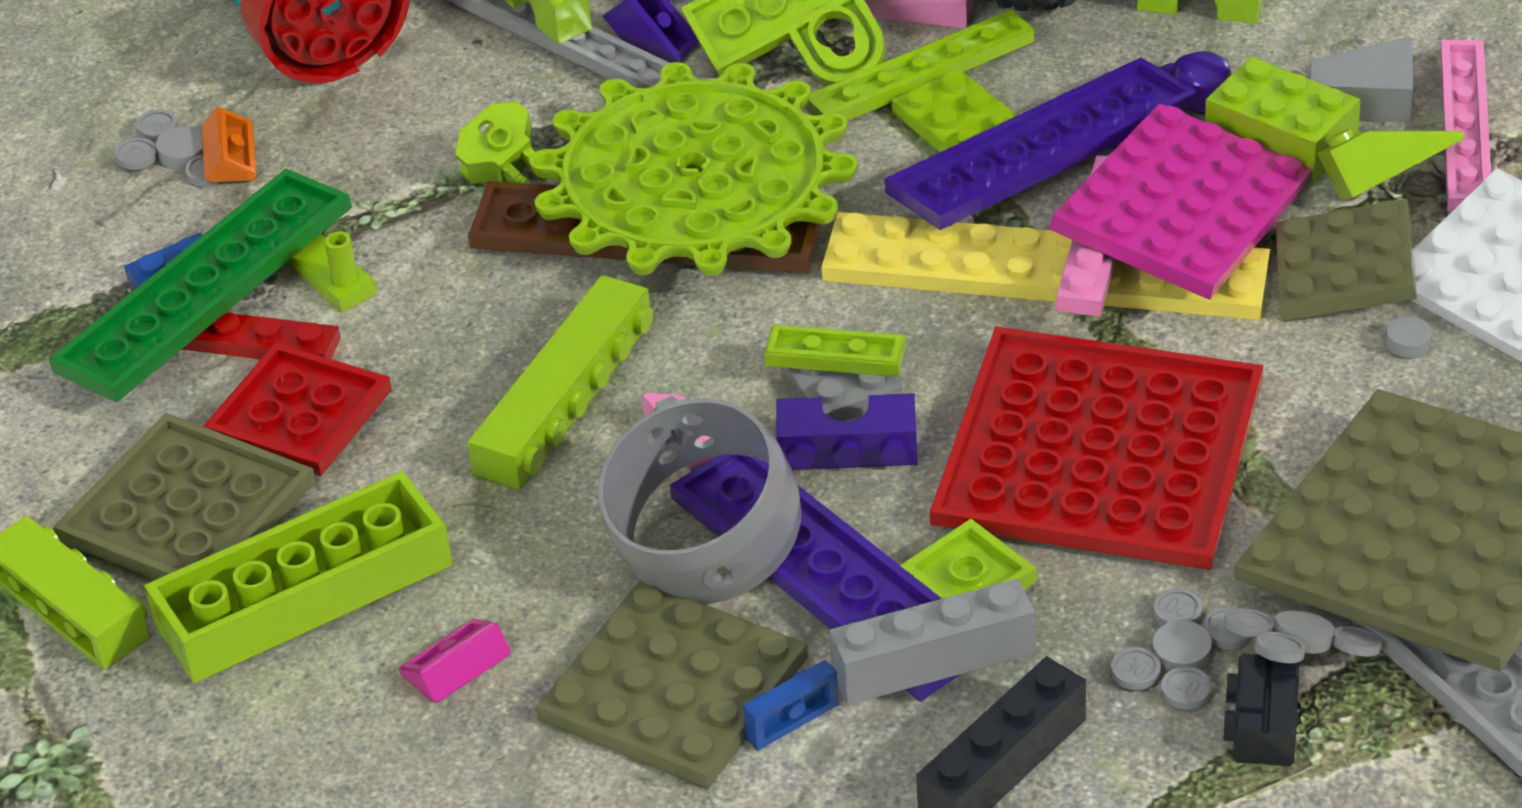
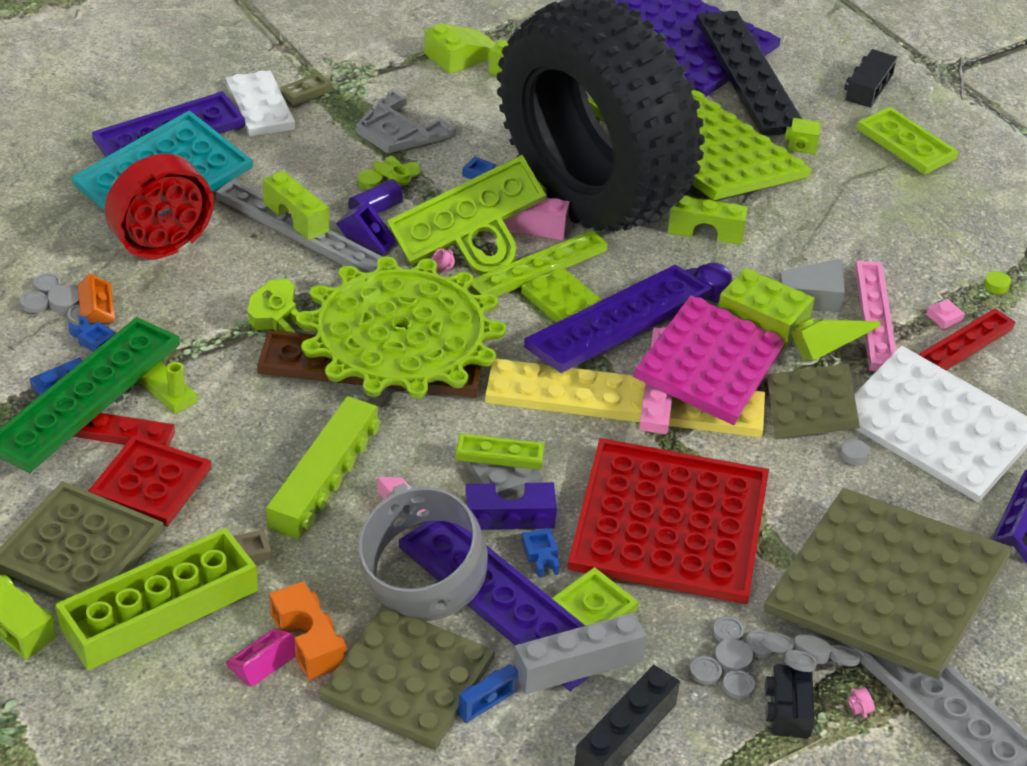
camera: 10 degrees left, 0 degrees up
none -> blue plate [68,316,116,352]
none -> dark tan plate [234,529,272,563]
none -> orange arch [269,581,347,681]
none -> bright pink plate [432,248,455,273]
none -> blue plate [521,528,560,578]
none -> bright pink plate [847,687,875,718]

